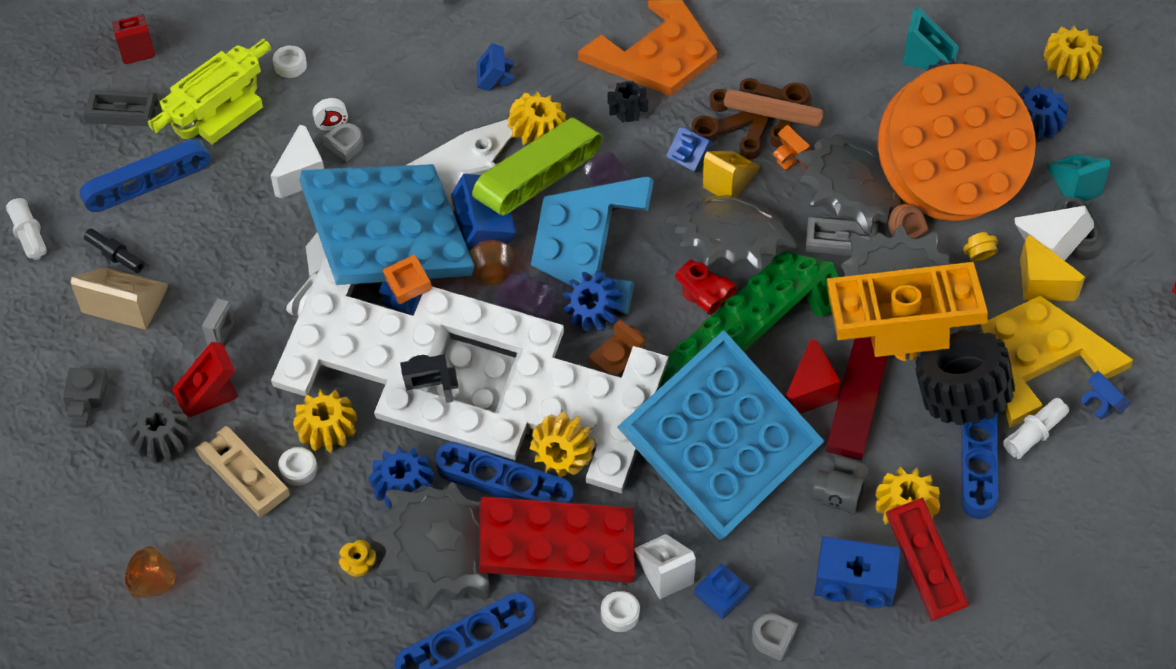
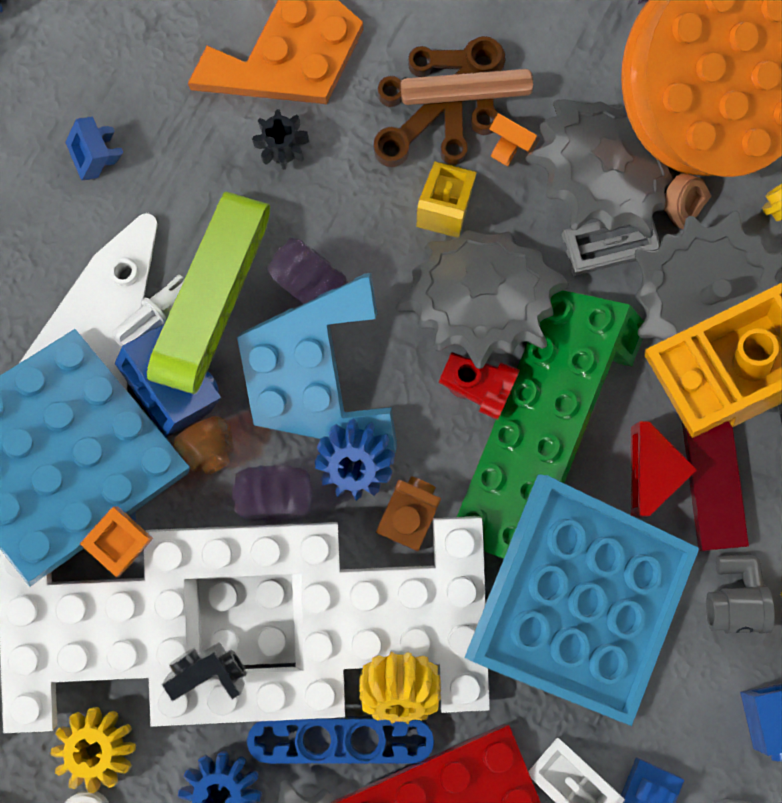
camera: 20 degrees left, 25 degrees up
yellow gear [507,91,566,145] -> none
blue tile [666,126,713,172] -> none

